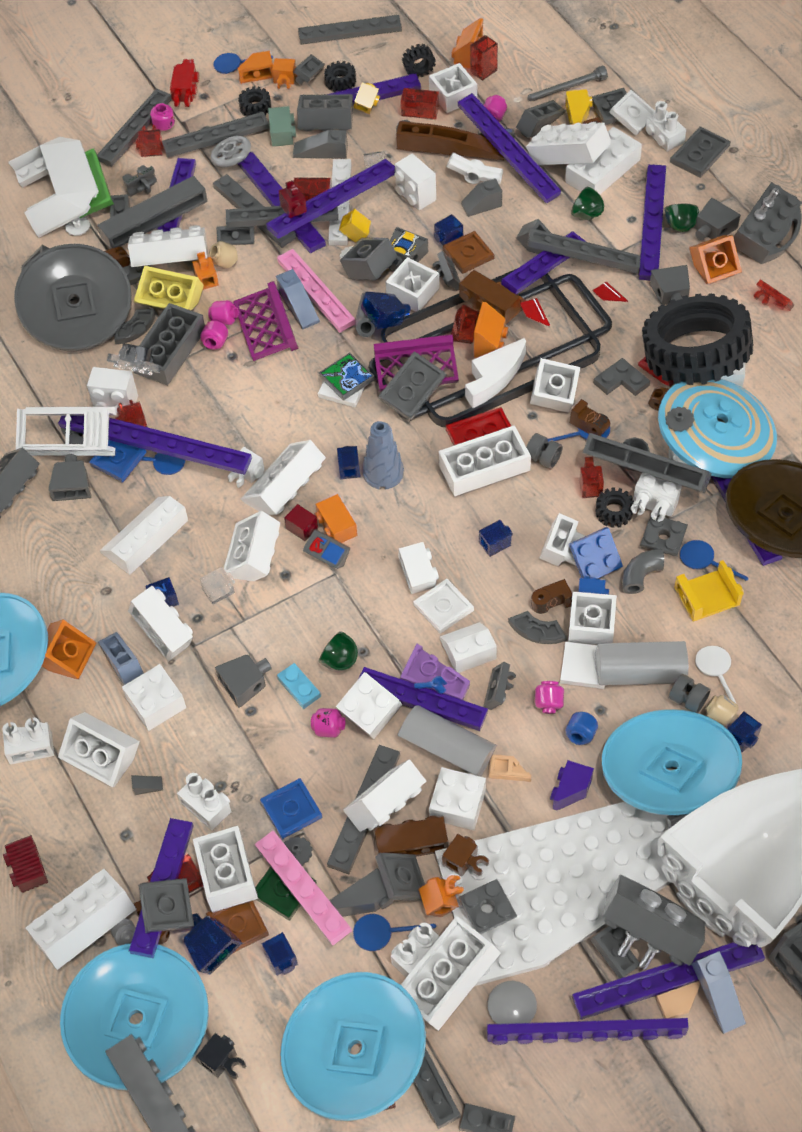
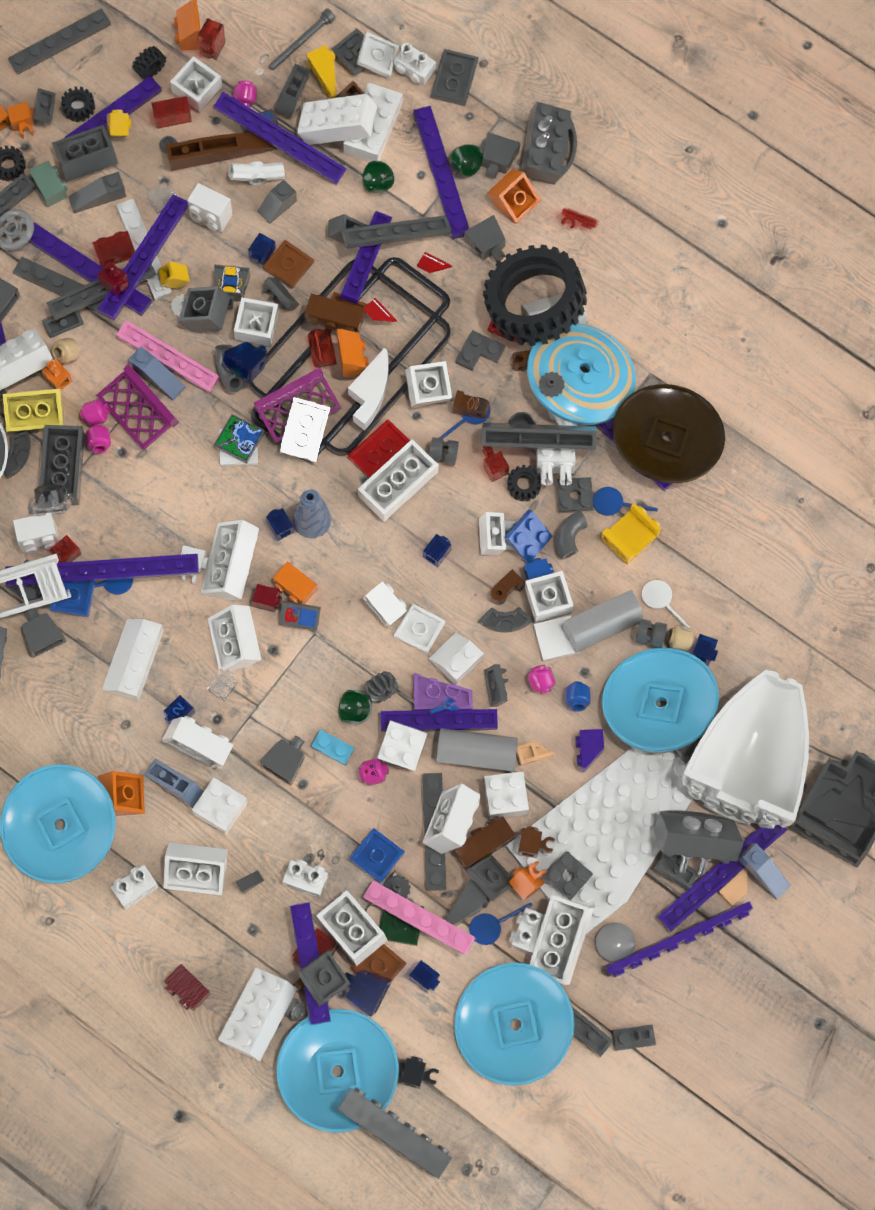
camera: 30 degrees left, 15 degrees up
none -> dark grey gear [364,671,399,703]

